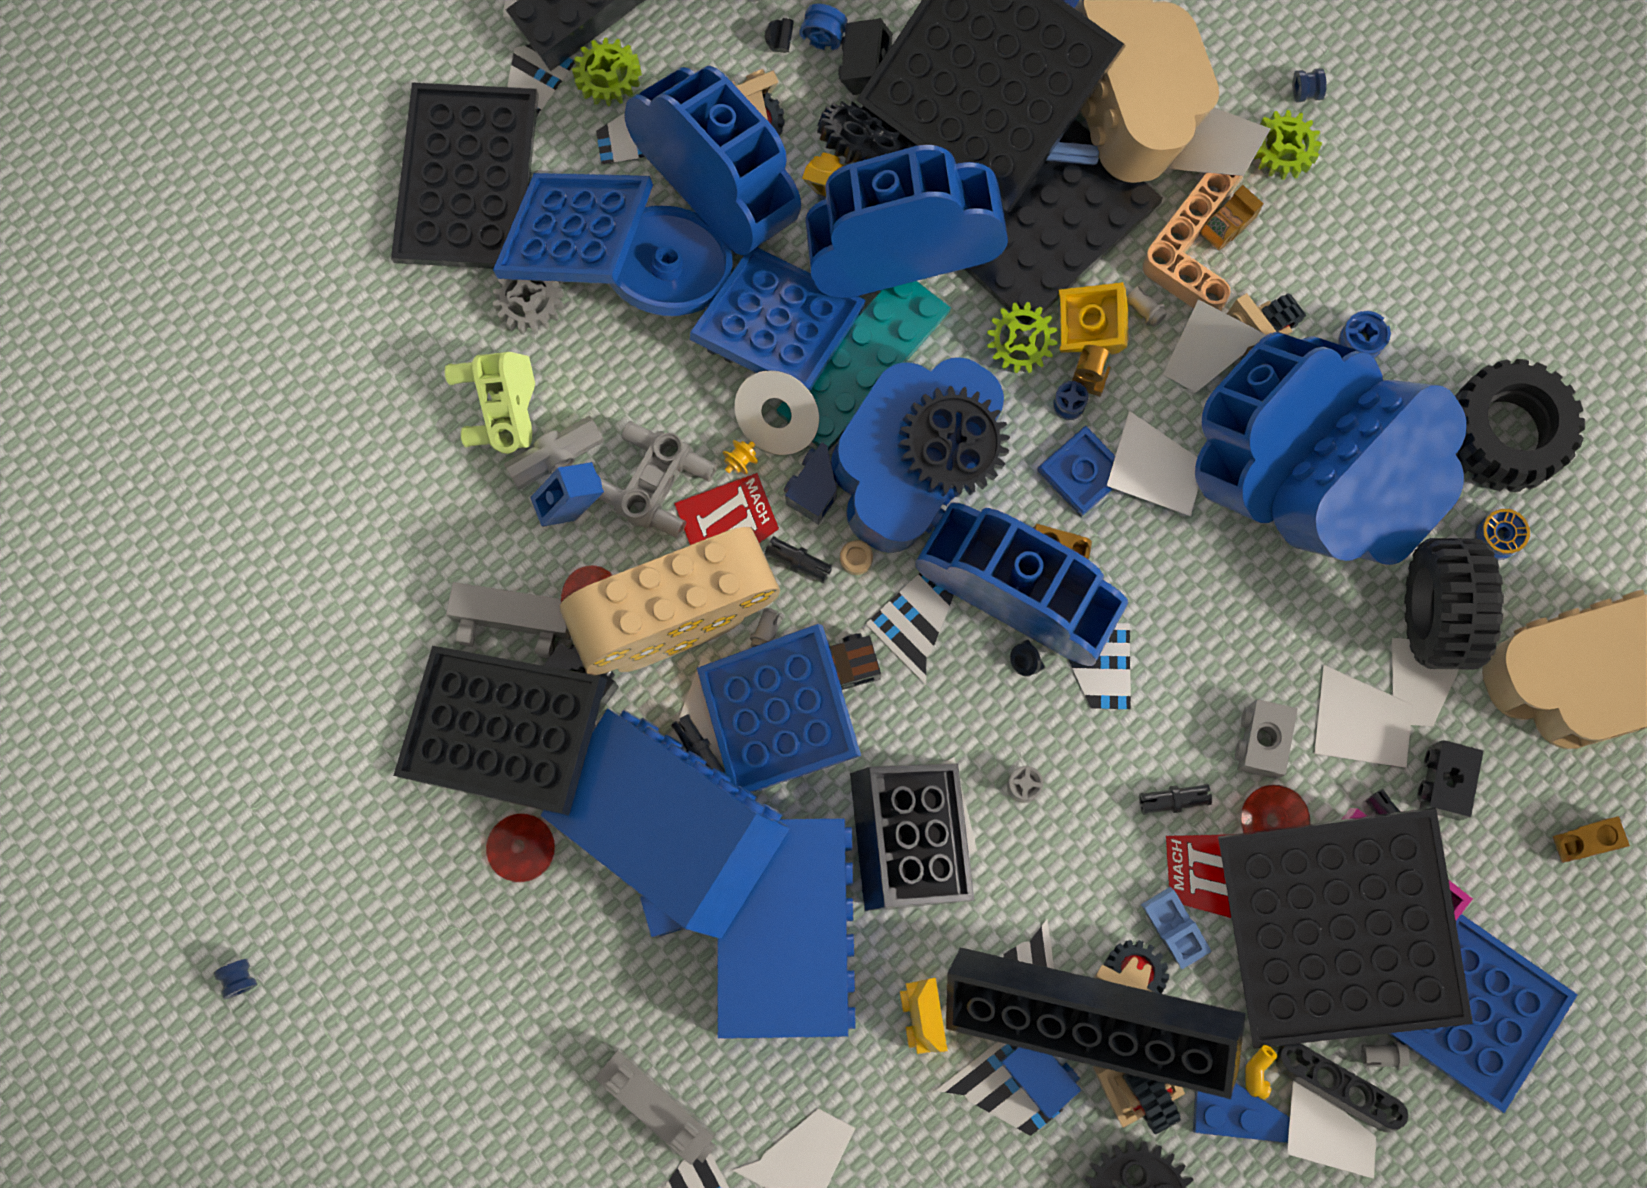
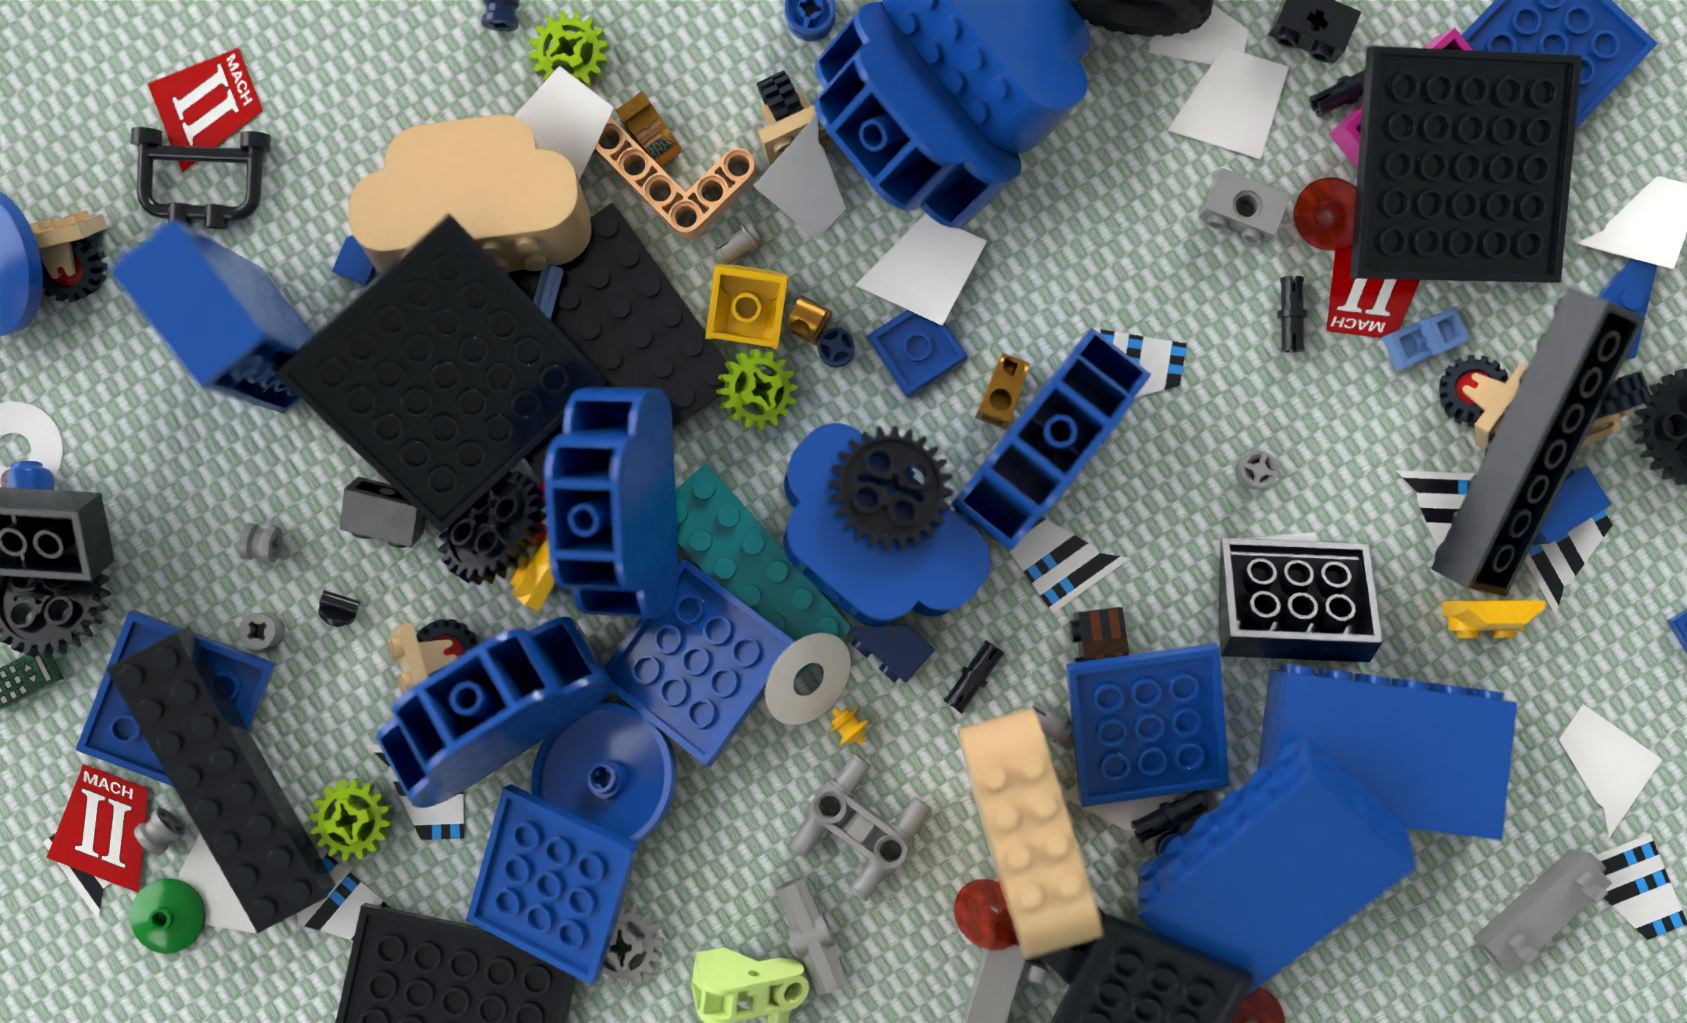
camera: 80 degrees left, 10 degrees up
blue brick [530,462,604,527] -> none
red sticker [674,473,779,545] -> none
blue wheel [799,4,848,50] -> none
tan tile [840,540,873,575] -> none
black plate [1010,639,1046,676] -> none
yellow arm [1245,1045,1277,1100] -> none
black beam [1275,1043,1408,1133] -> none
light grey pin [1361,1041,1410,1070] -> none

